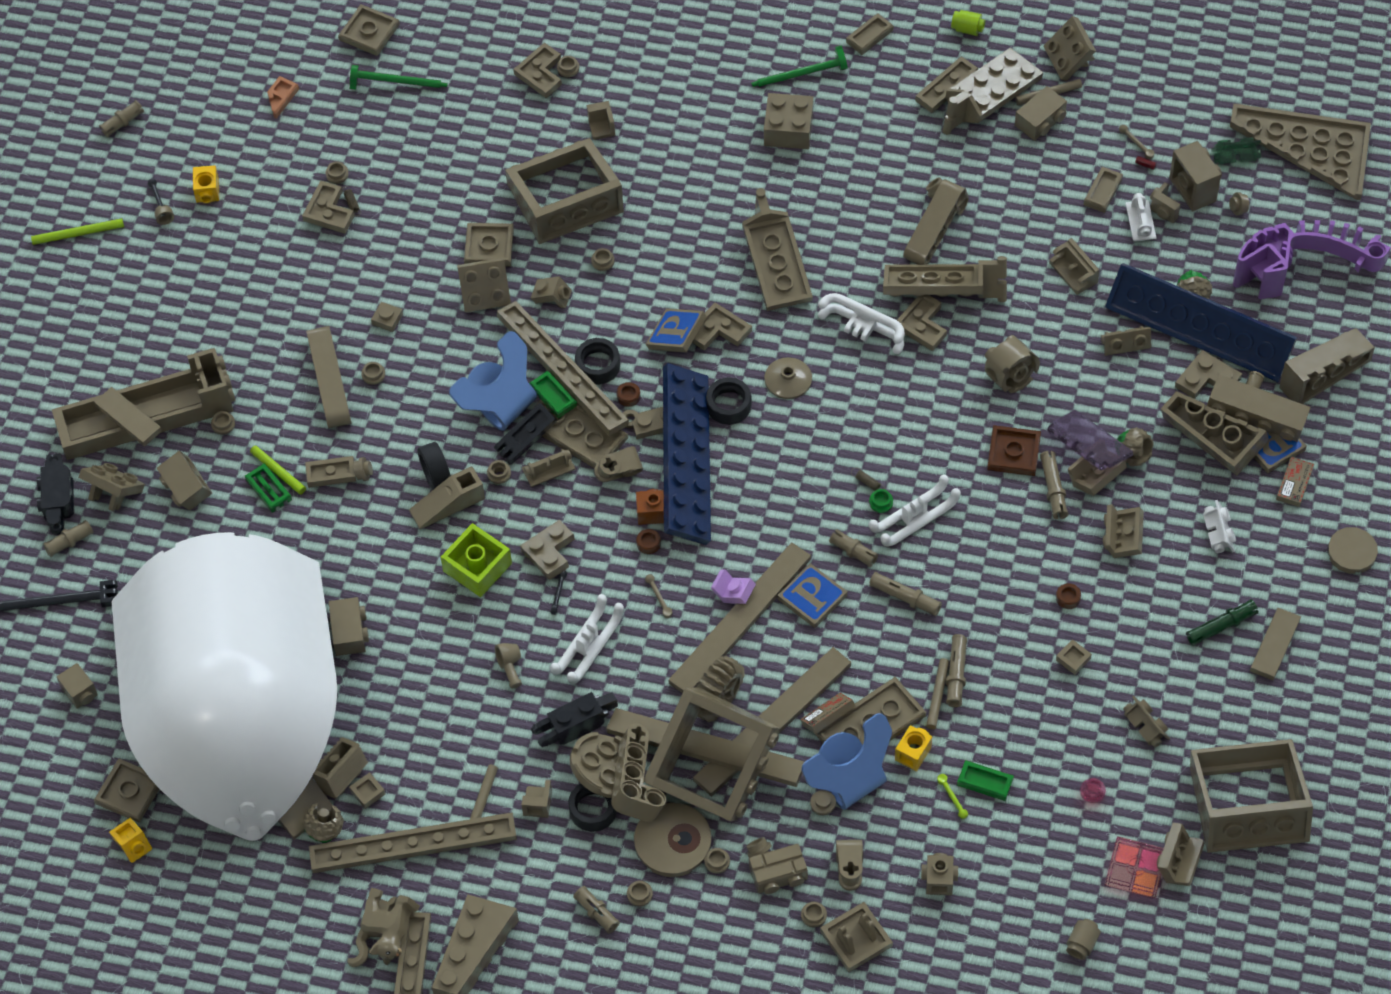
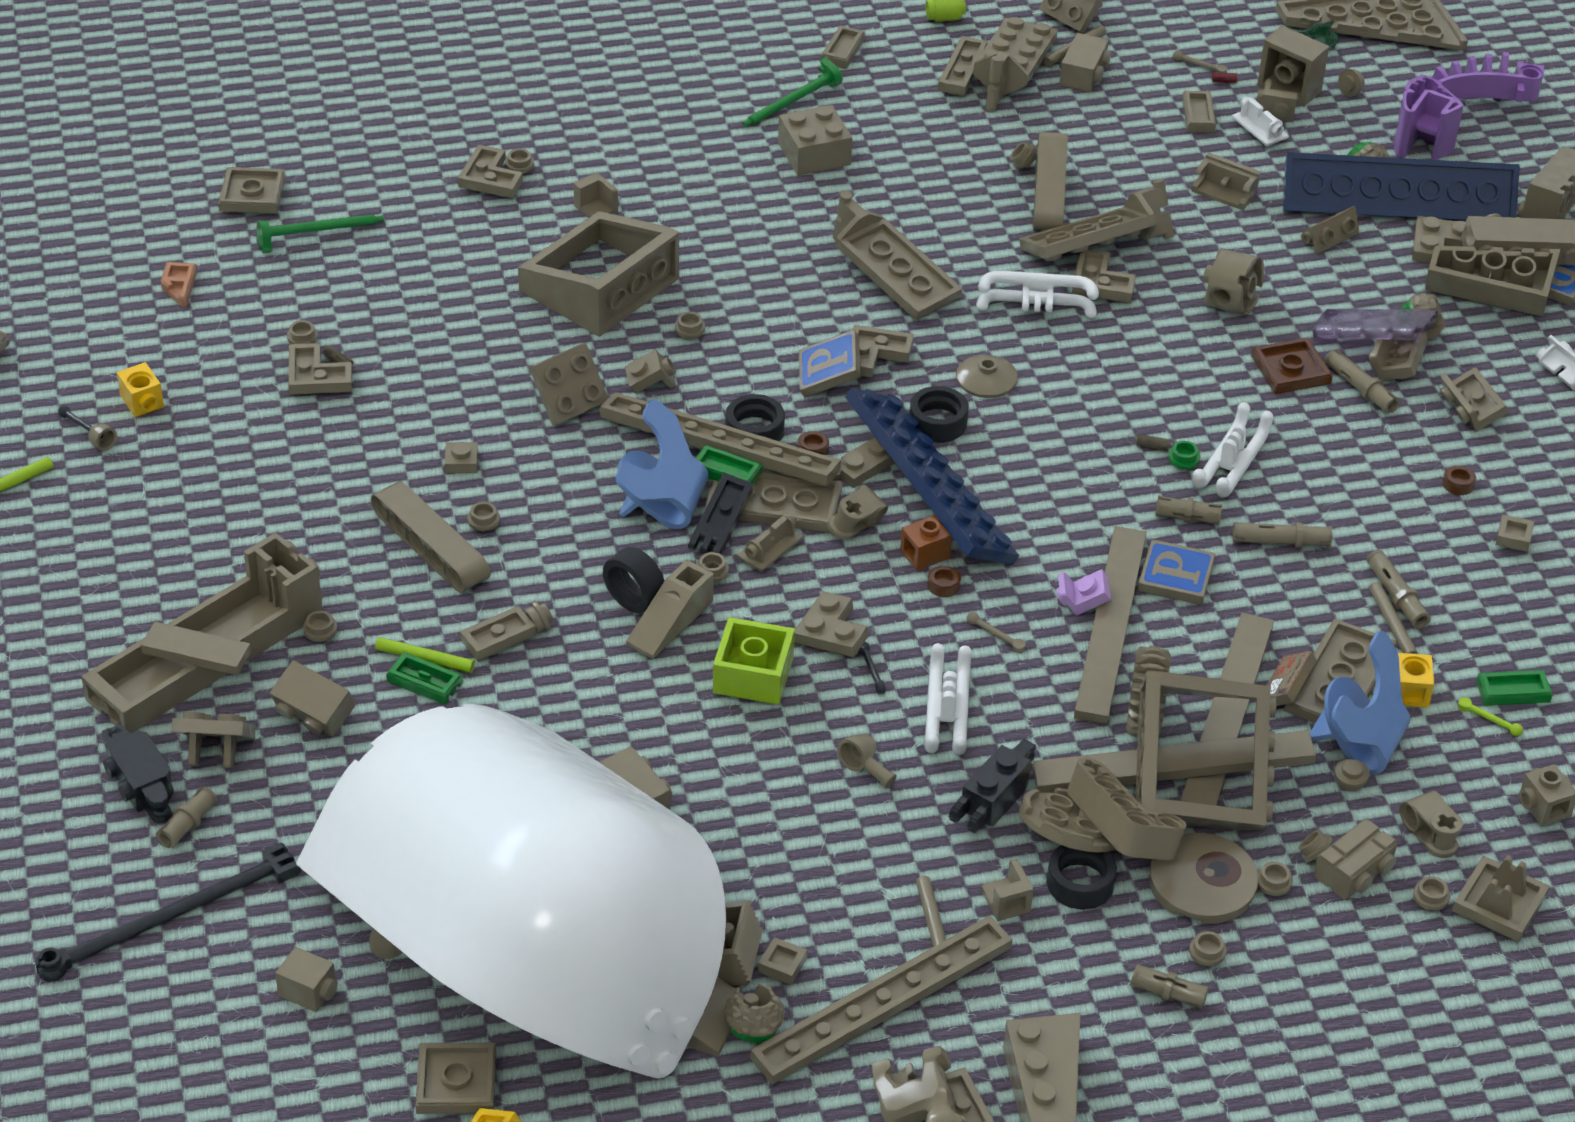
camera: 30 degrees left, 15 degrees down
dark tan plate [464,223,514,267] -> none

